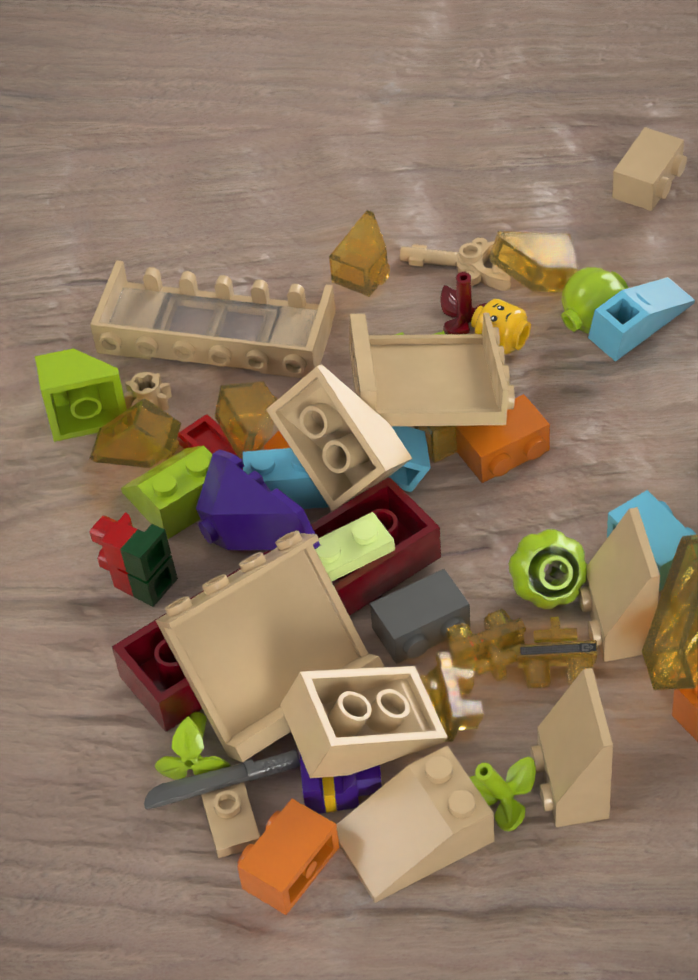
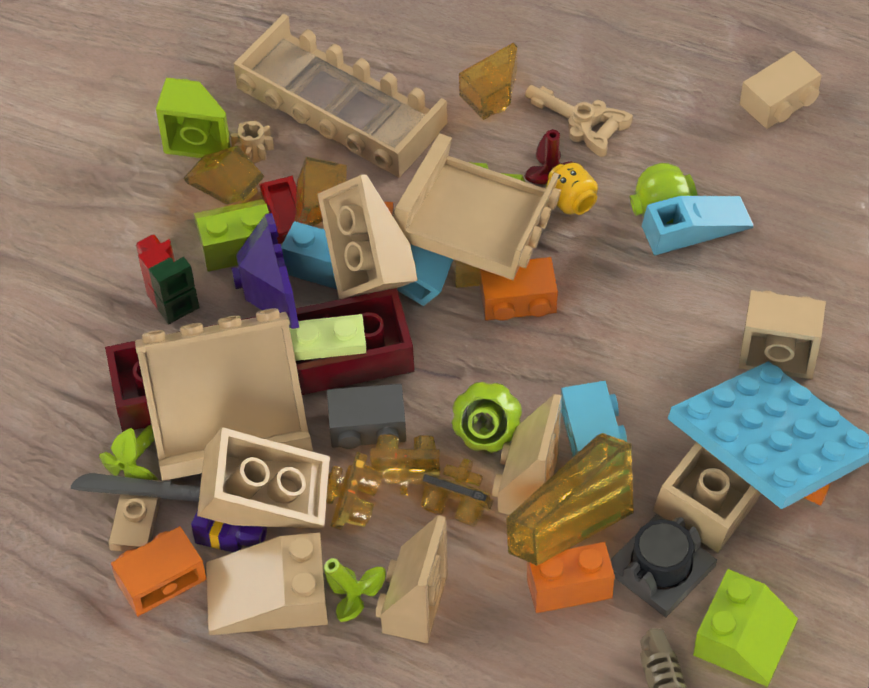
camera: 20 degrees right, 5 degrees up
clear yellow slope [489,231,578,293] -> none

